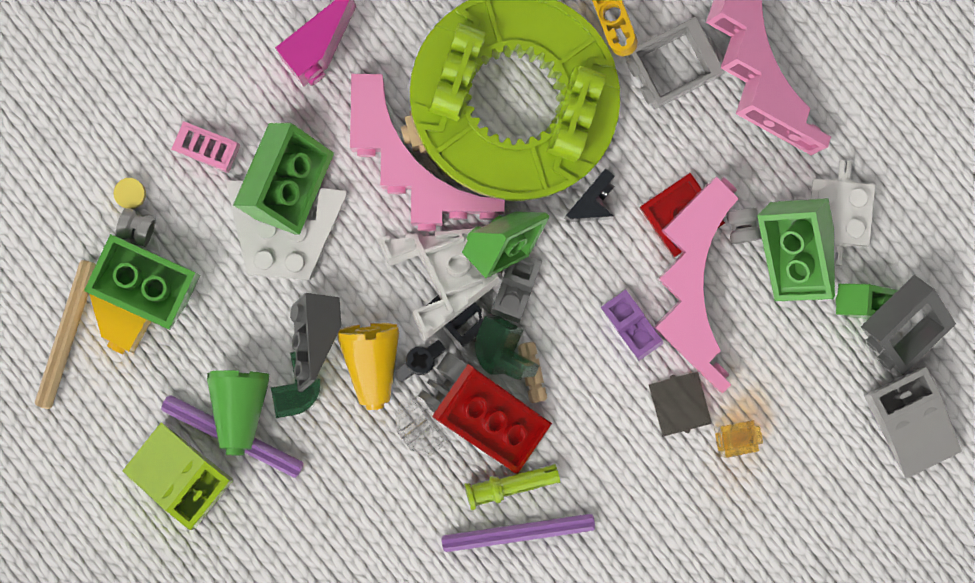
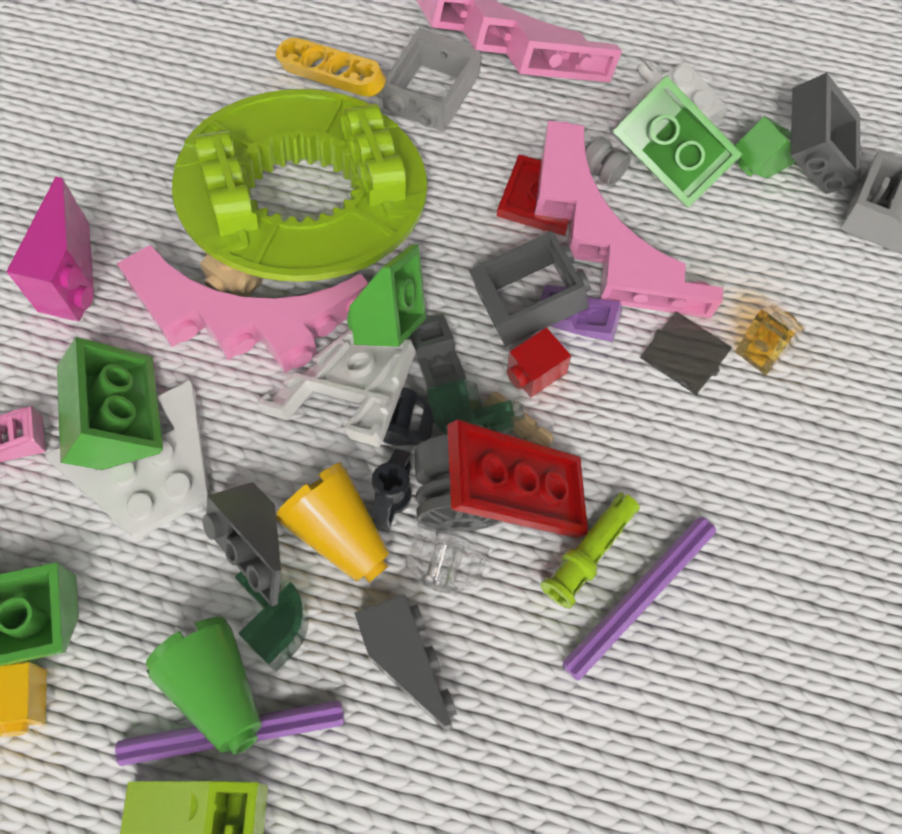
camera: 35 degrees left, 20 degrees down
black slope [564,168,615,222] -> none
none -> dark grey slope [354,594,457,732]
none -> dark grey window [469,231,591,347]
none -> red brick [506,327,571,398]

